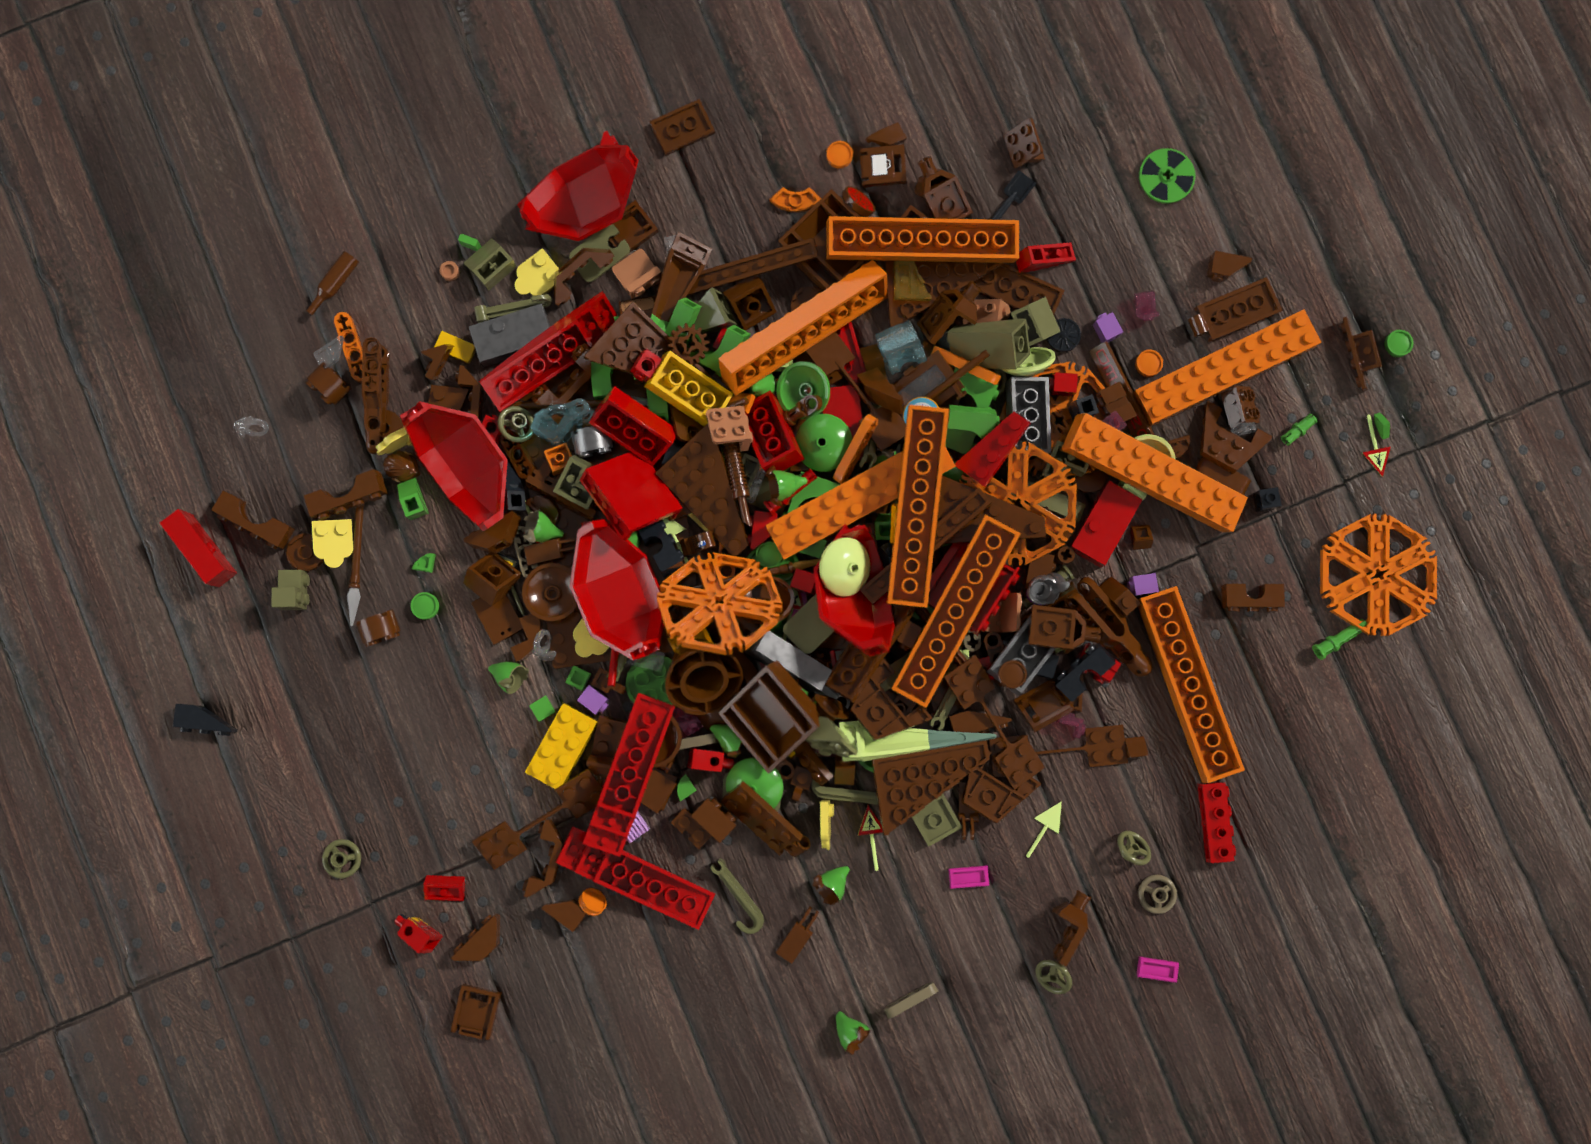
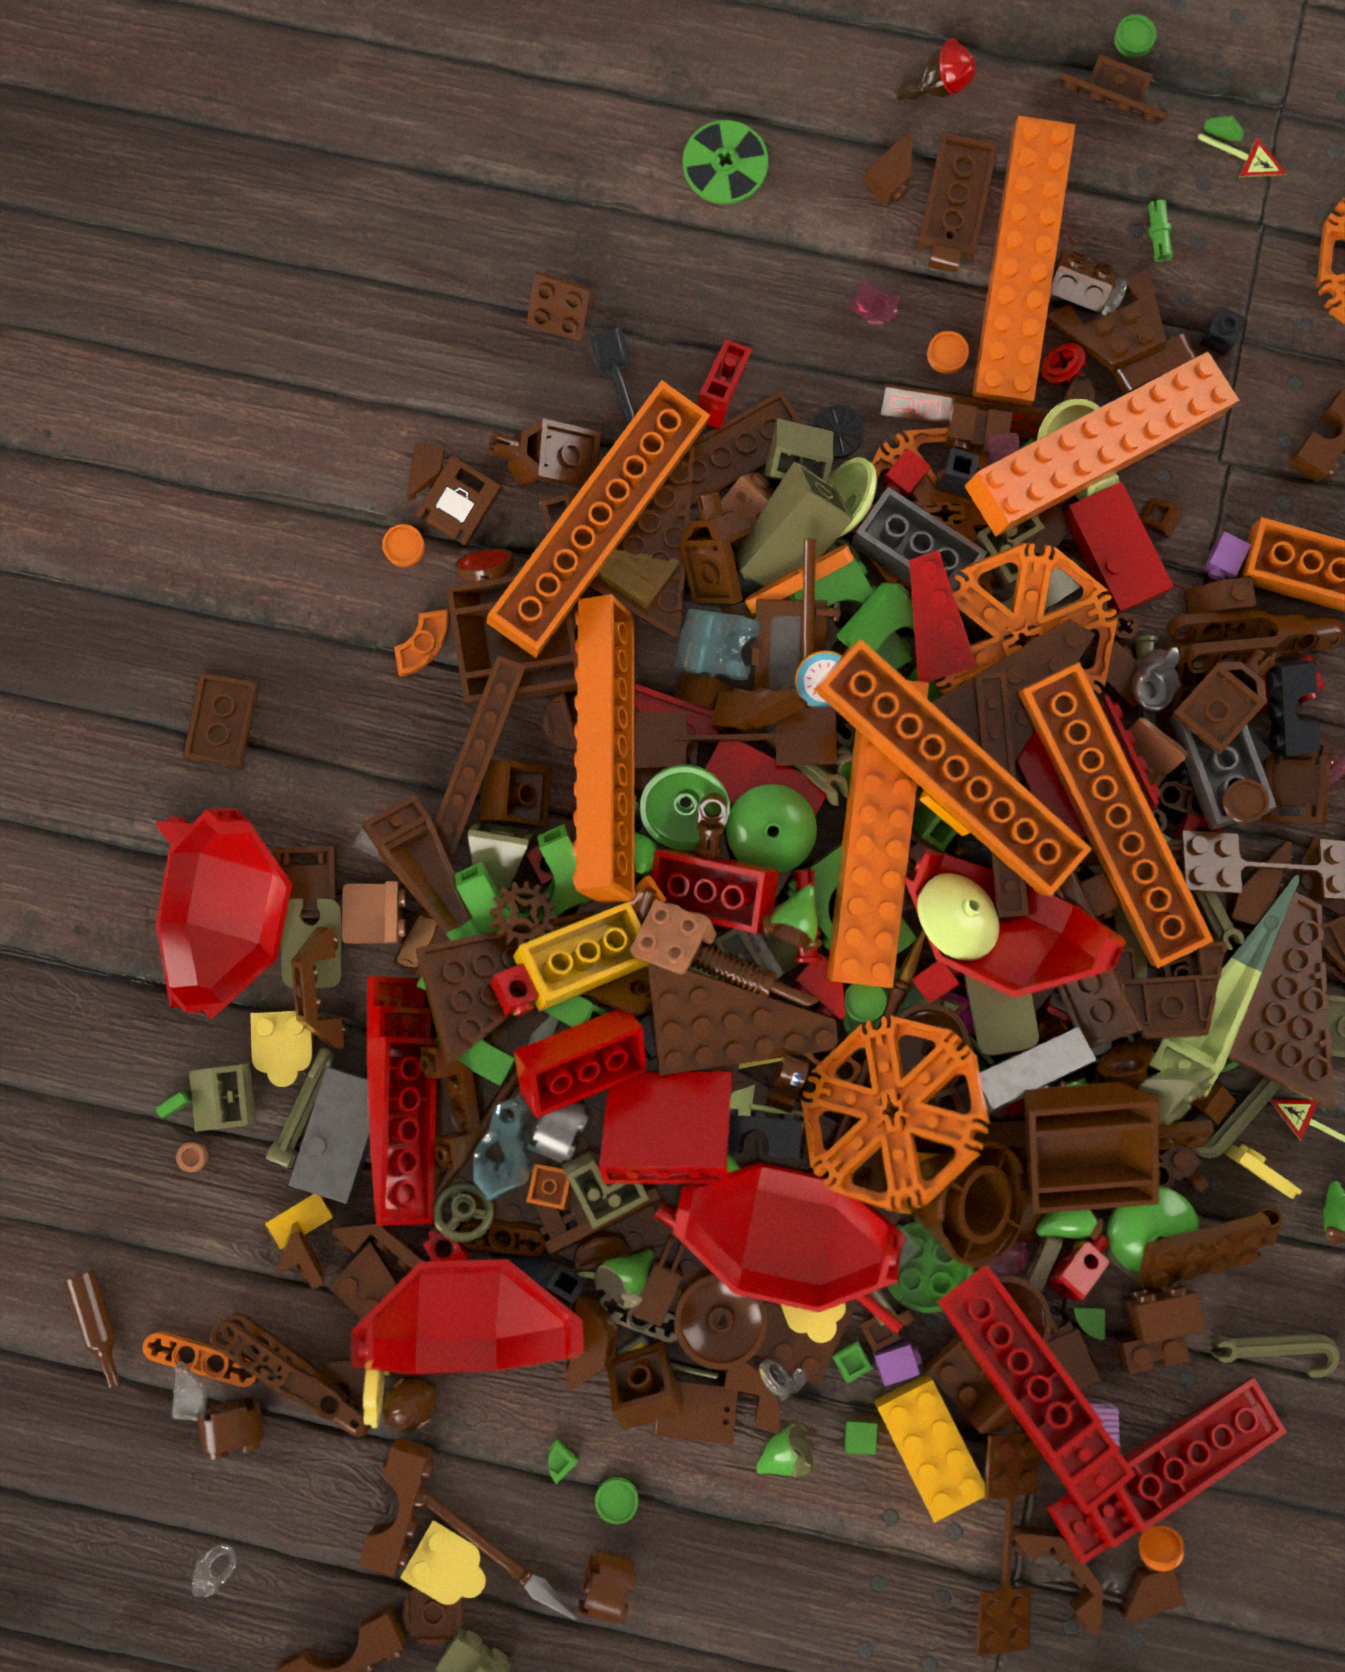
camera: 50 degrees left, 0 degrees up
bright green slope [397,478,429,520] -> none
orange beam [833,414,878,484] -> none
medium lavender brick [1093,312,1123,343] -> none
none -> piece [897,38,976,100]
none -> red gear [1041,343,1087,386]

